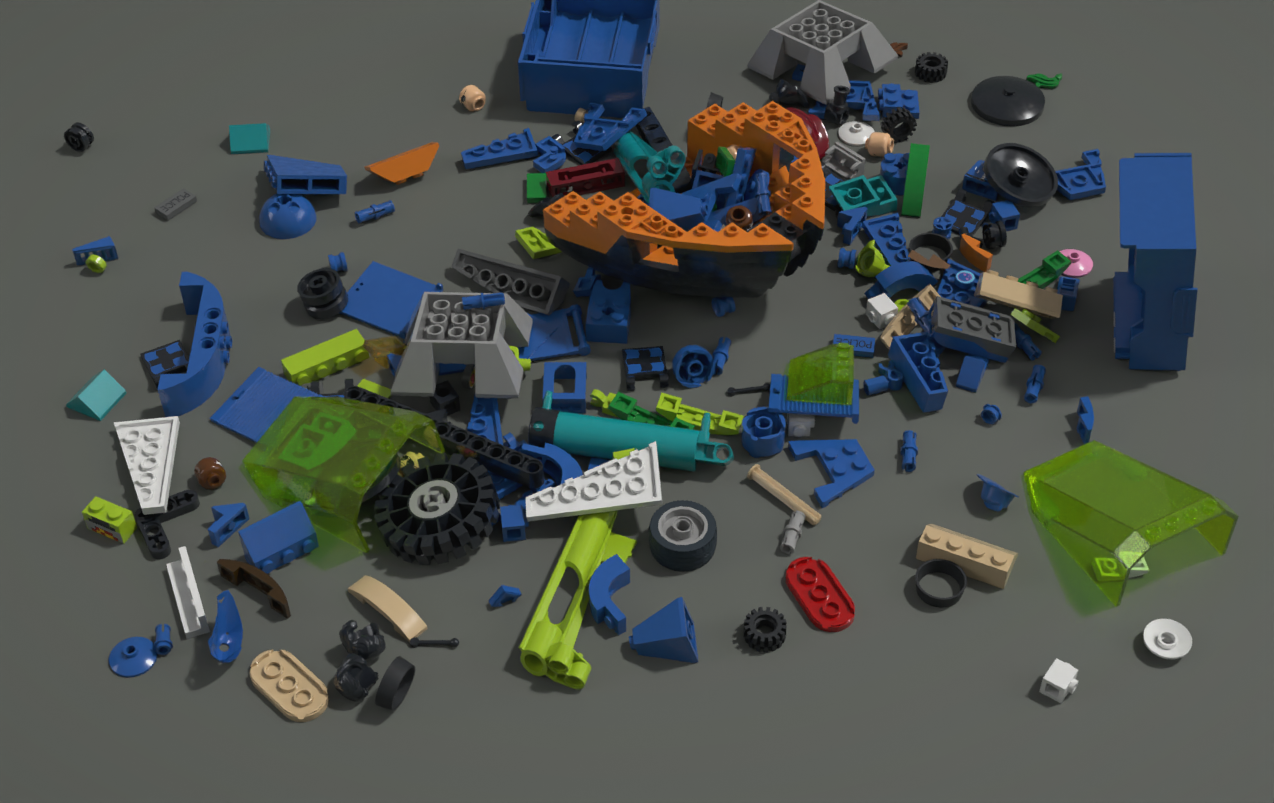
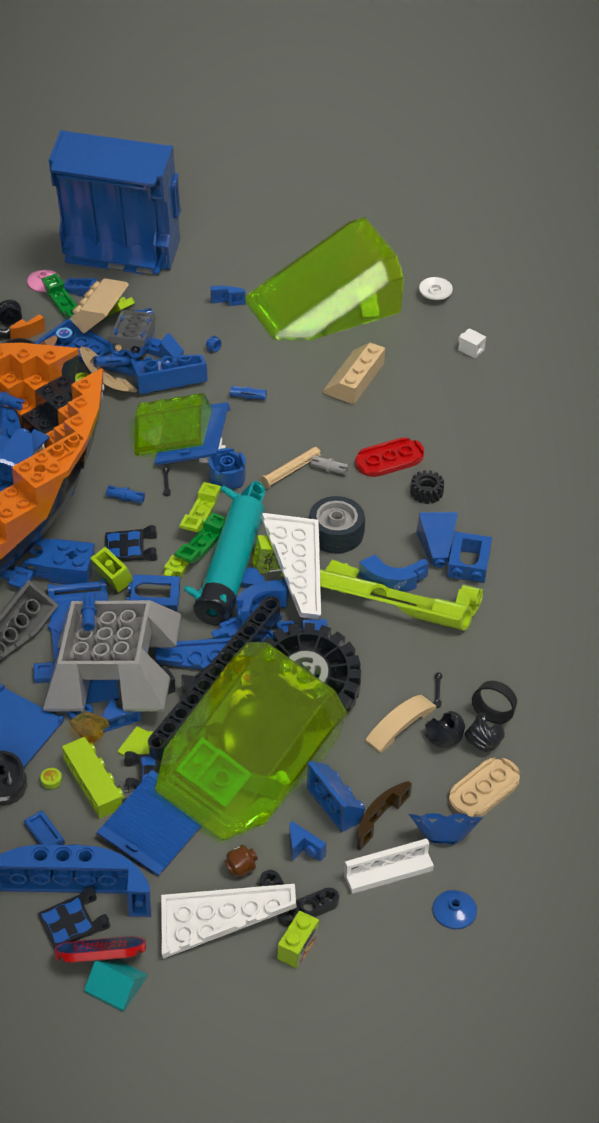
camera: 90 degrees left, 0 degrees up
blue pin [153,624,173,655] -> none
blue tile [488,585,522,607] -> none
blue cylinder [672,345,715,388] -> none
reddish brown head [726,205,753,231] -> none
blue wing [788,439,875,508] -> none
blue tile [832,334,875,358] -> none
blue bar [863,361,903,396] -> none
black tyre [915,559,967,608] -> none
blue piece [977,474,1019,512] -> none
blue pin [1024,365,1046,403] -> none
none -> blue tile [24,811,65,845]
none -> lime tile [40,768,62,789]
none -> tile [54,936,146,962]
none -> lime brick [90,547,133,593]
none -> blue panel [447,531,492,583]

